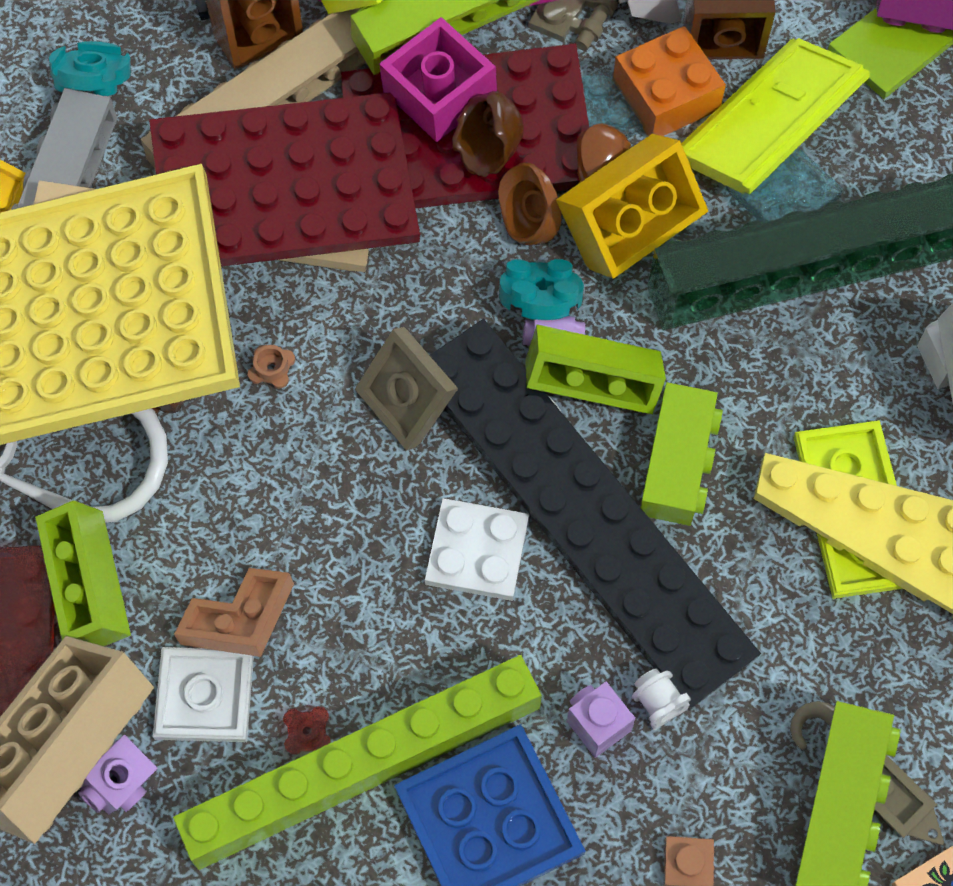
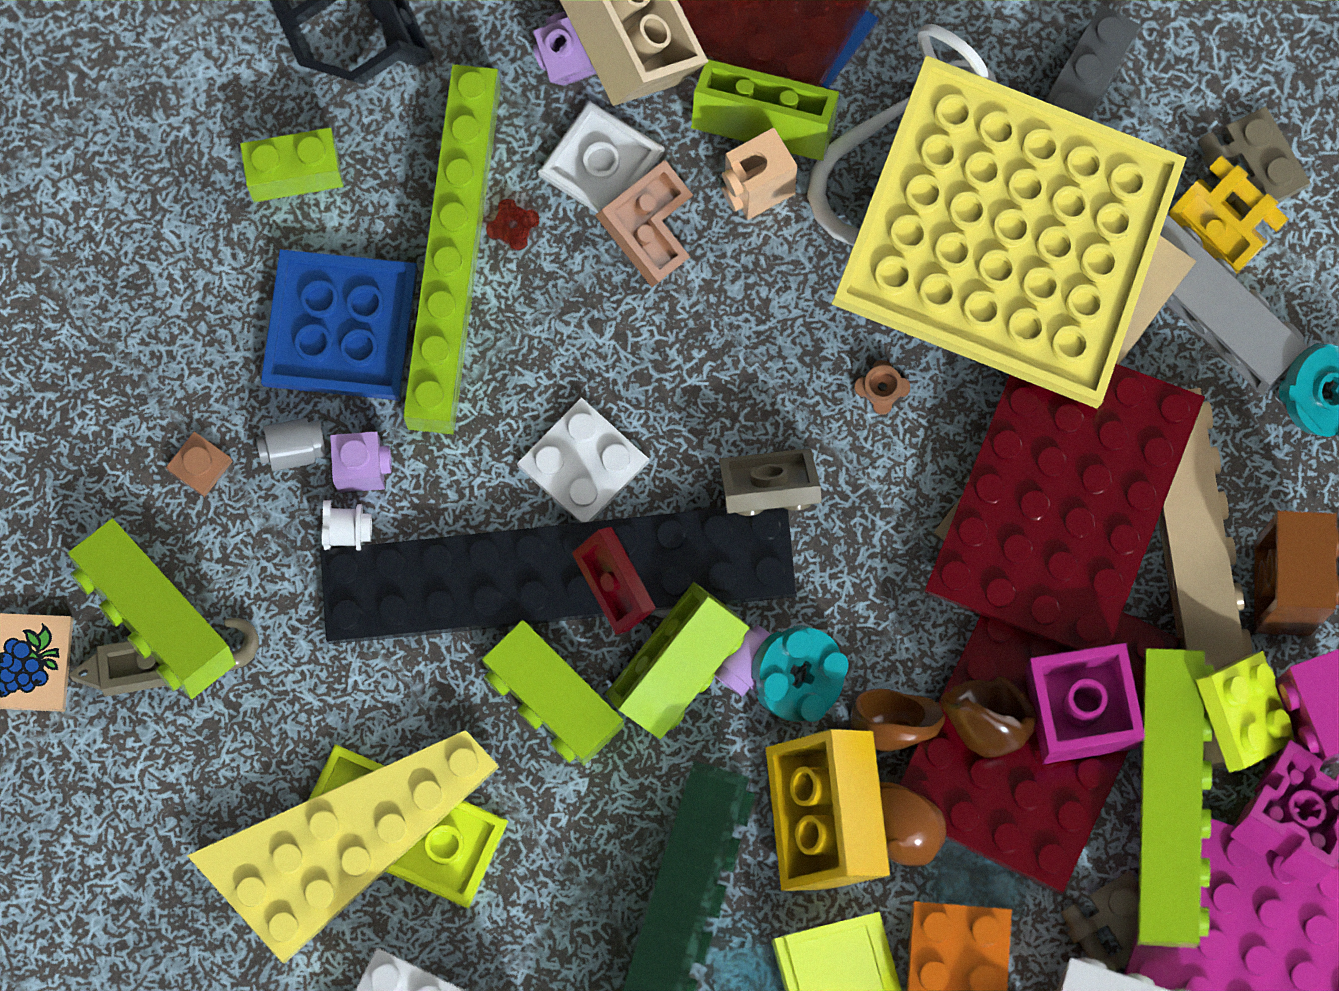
camera: 125 degrees right, 10 degrees up
none -> light grey brick [256,418,326,472]
none -> dark red plate [572,526,656,635]
none -> light nougat brick [722,127,797,220]

